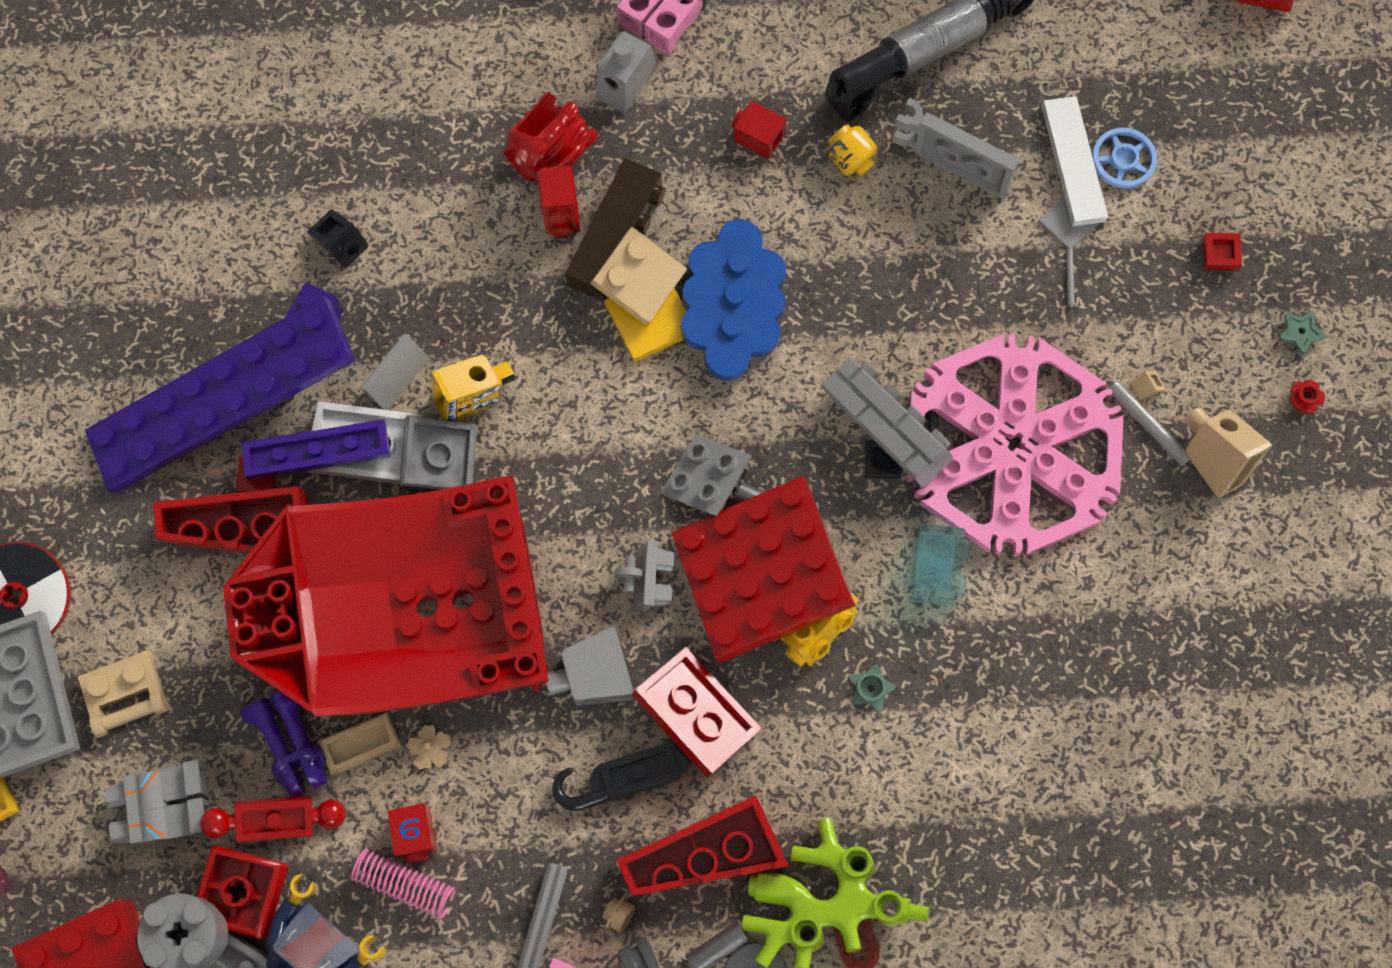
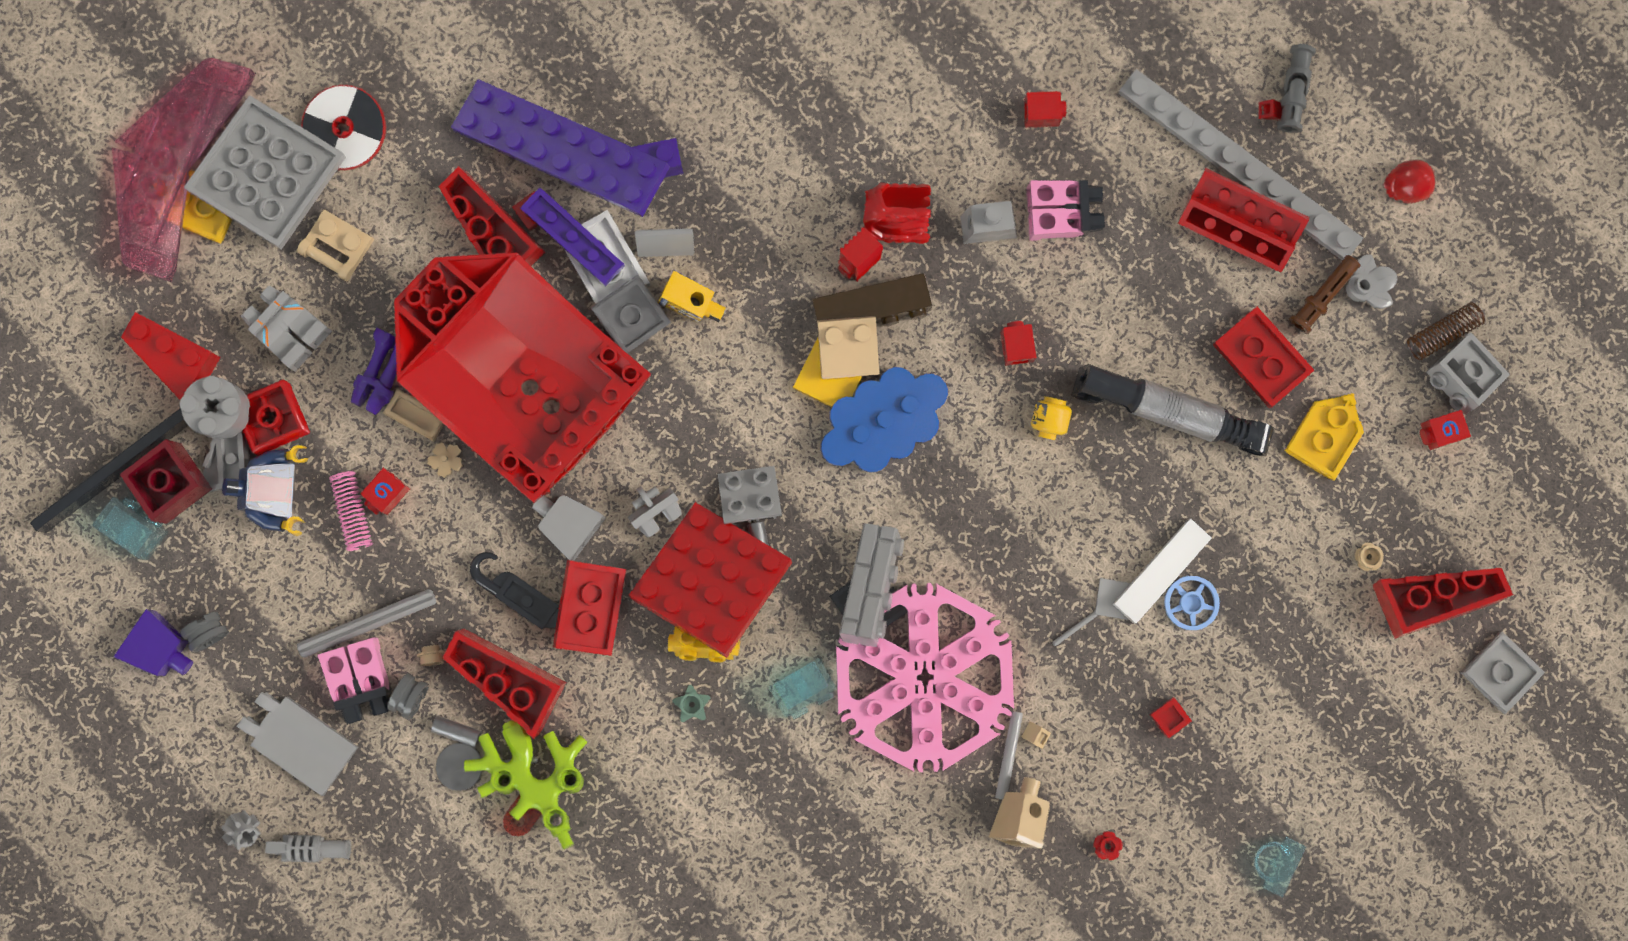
camera: 45 degrees right, 10 degrees up
red plate [200,796,346,842] -> none
black bracket [307,209,369,268] -> none
light grey tile [892,98,1020,199] -> none
sand green plate [1279,312,1325,354] -> none

